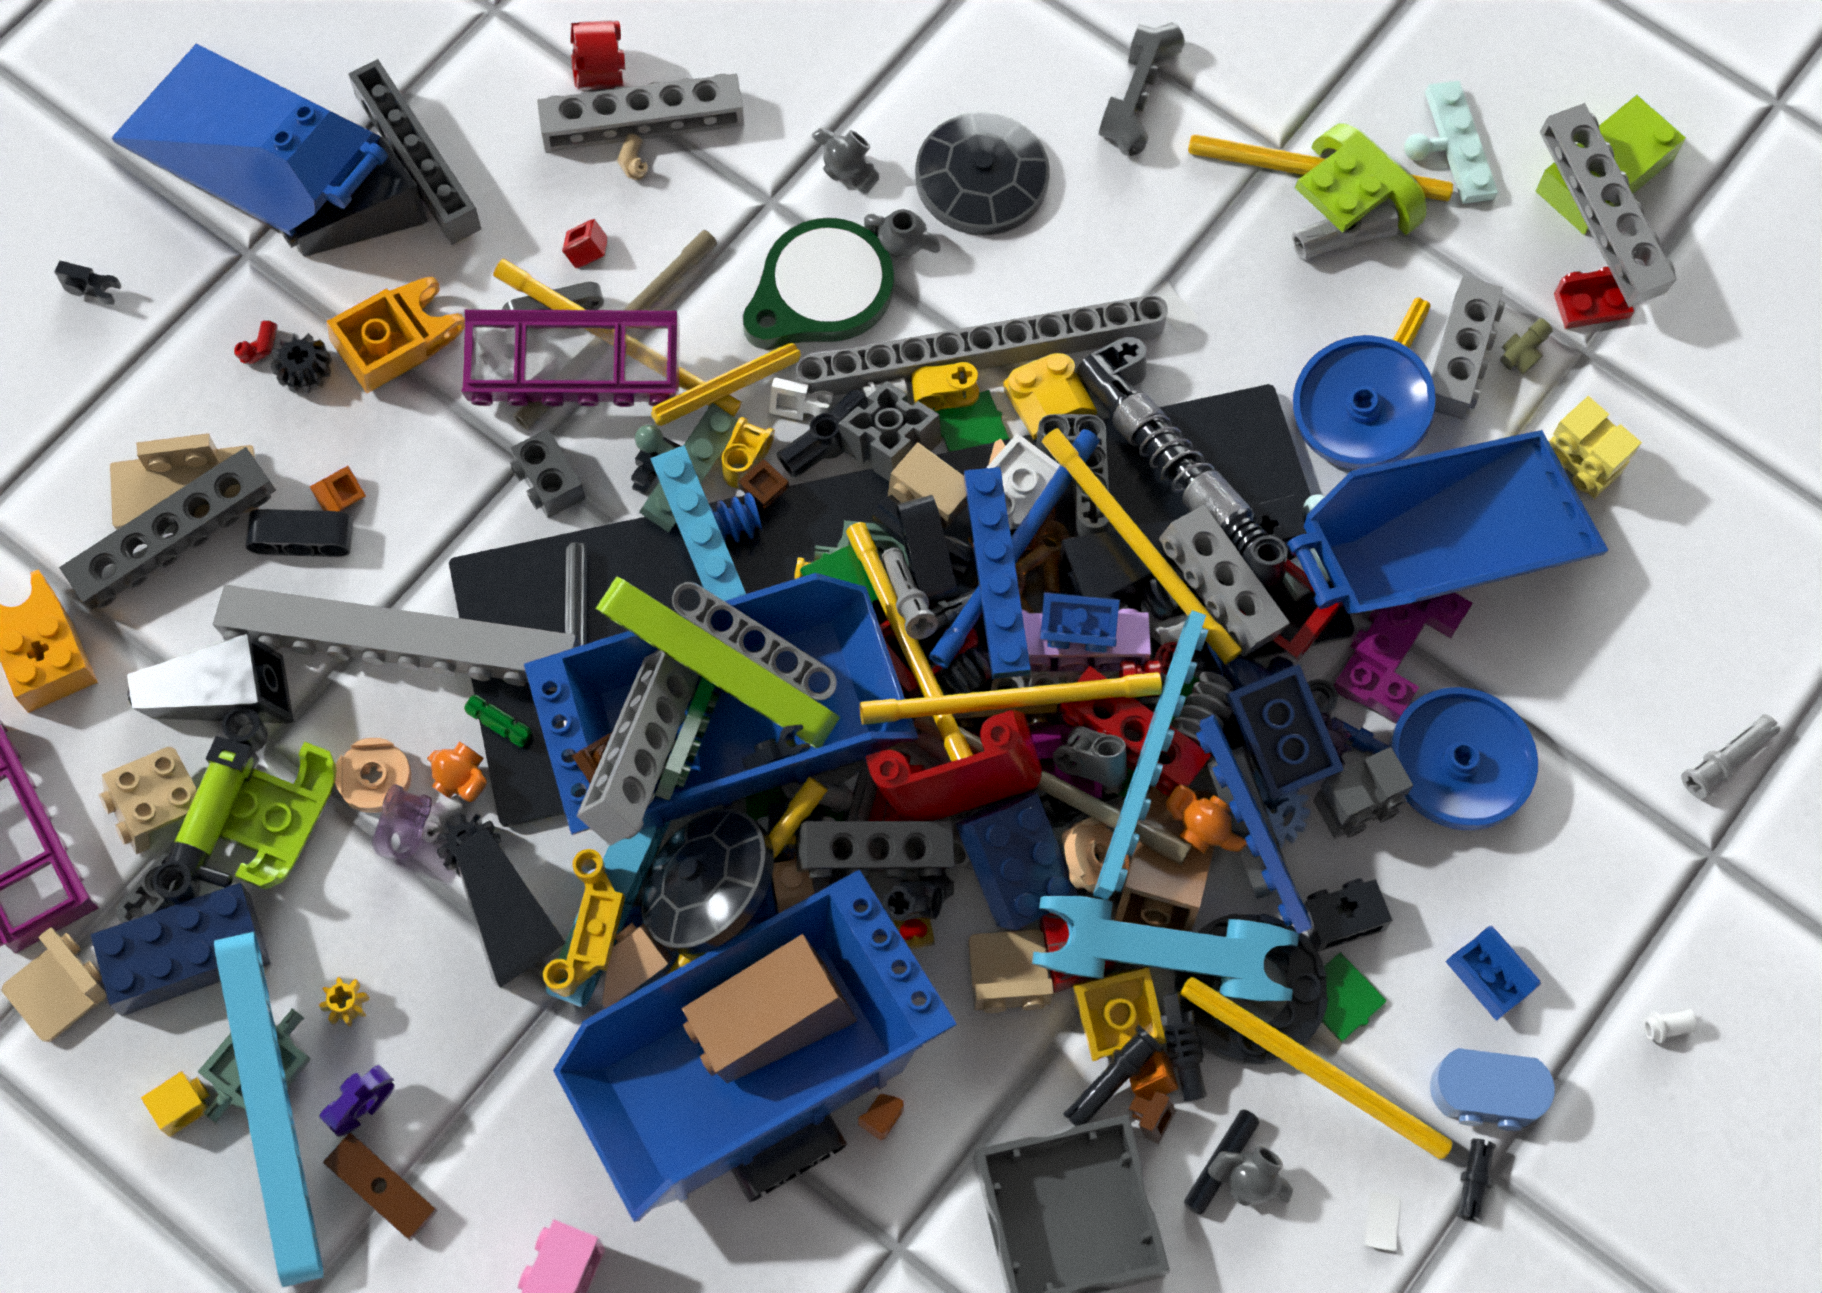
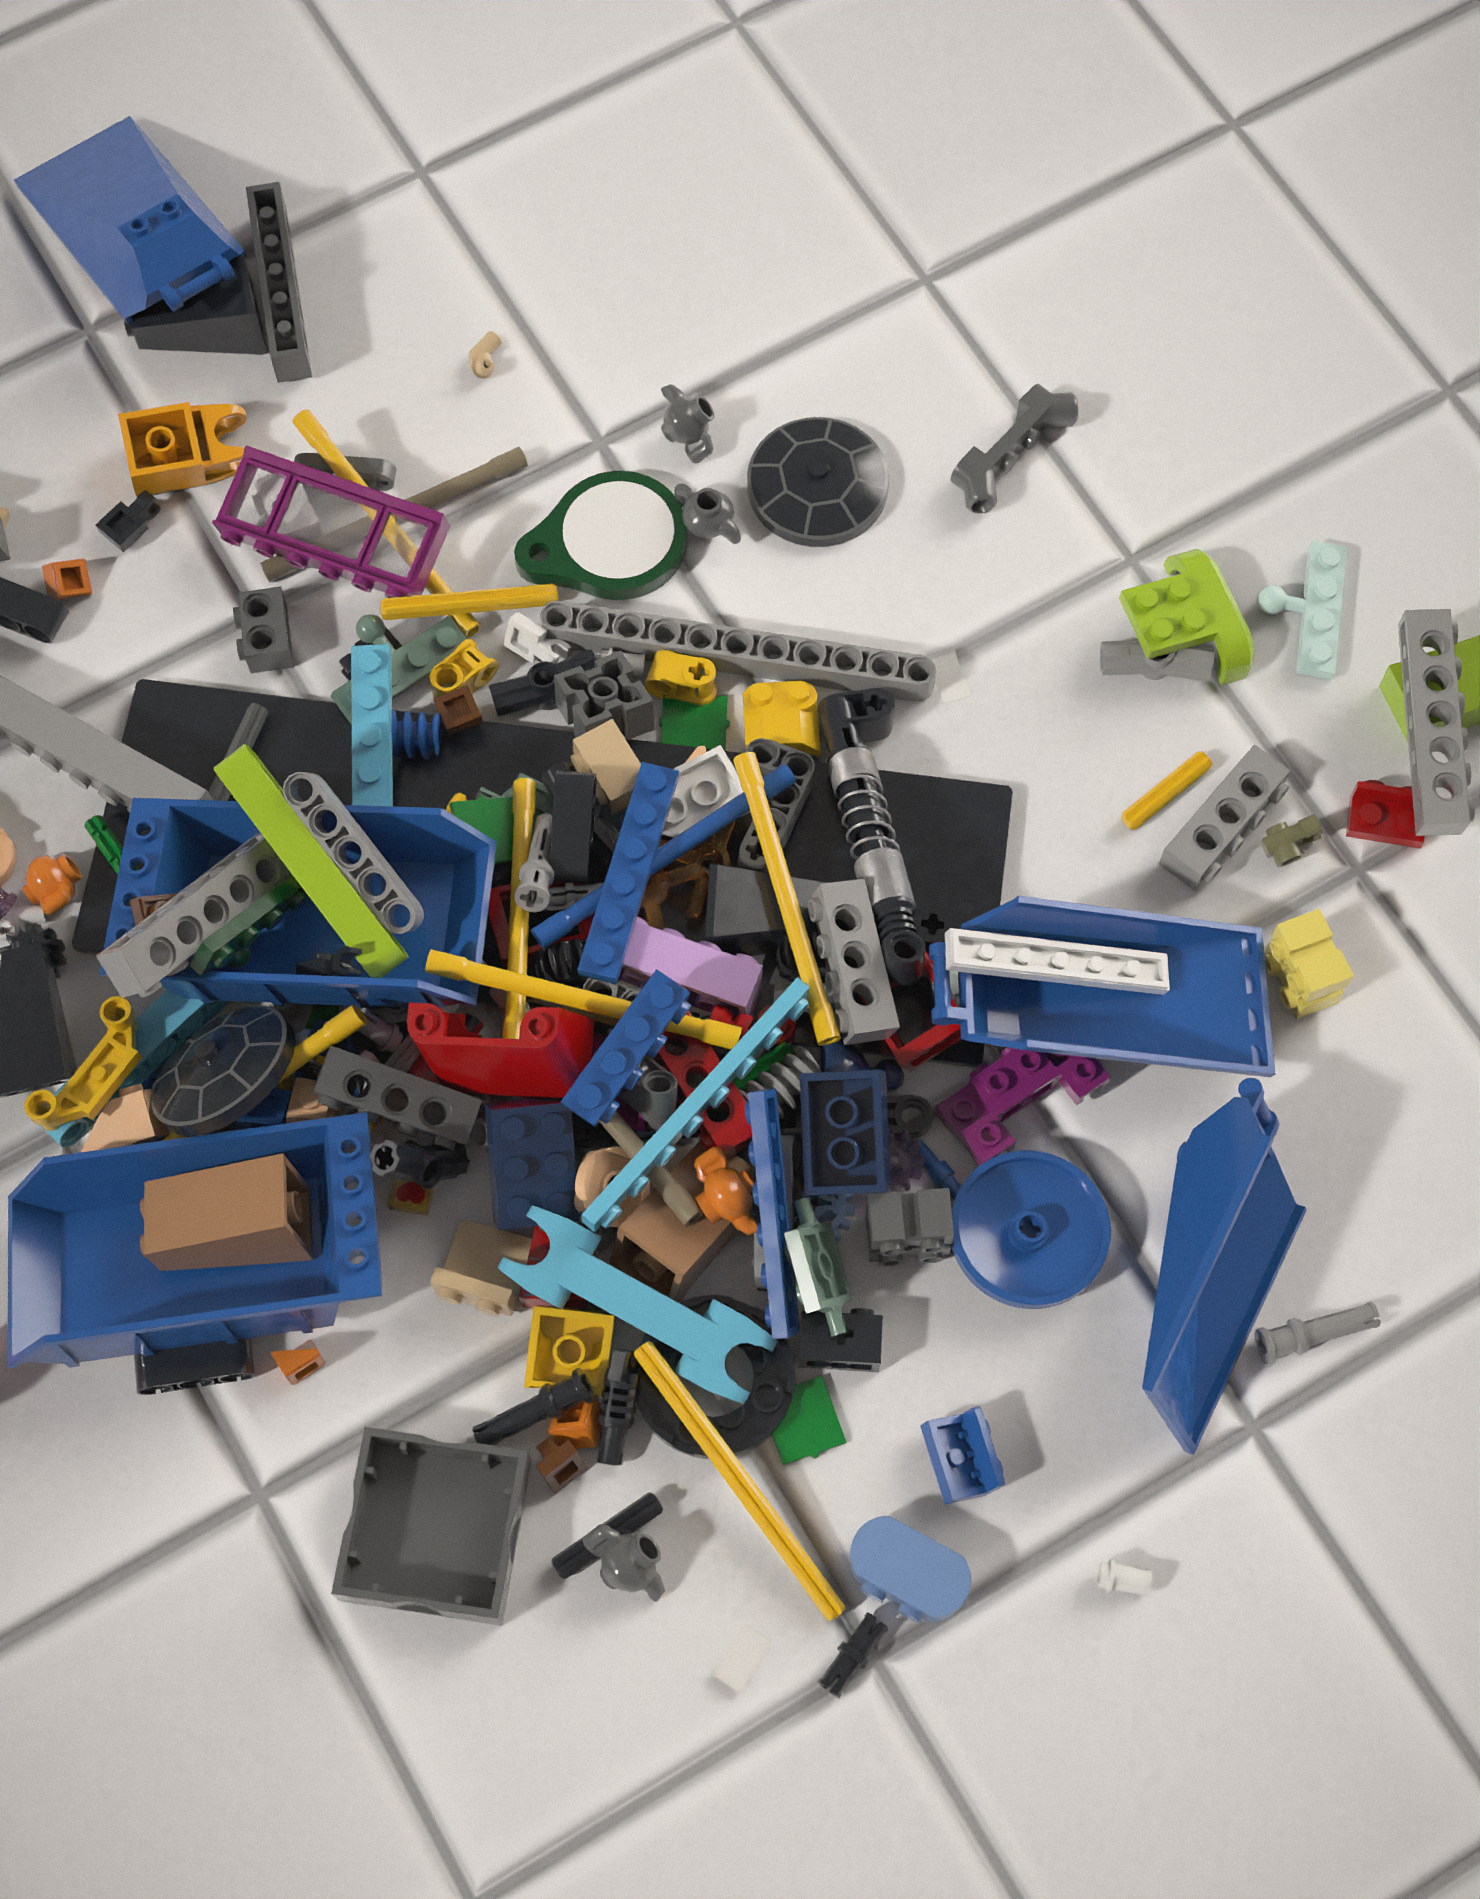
camera: 25 degrees right, 0 degrees up
red arm [234,320,278,364] -> none
black gear [271,333,332,394] -> none
light grey brick [537,73,744,152] -> none
red slope [562,219,608,269] -> none
red brick [570,20,625,90] -> none
blue bracket [1040,593,1120,653] -> none
yellow axle [1188,134,1453,202] -> none
blue dish [1293,335,1436,469] -> none
none -> black plate [95,490,161,552]
none -> blue brick [561,969,692,1127]
none -> sand green plate [784,1197,853,1336]
none -> white tile [945,928,1170,995]
none -> blue windscreen [1142,1077,1307,1455]

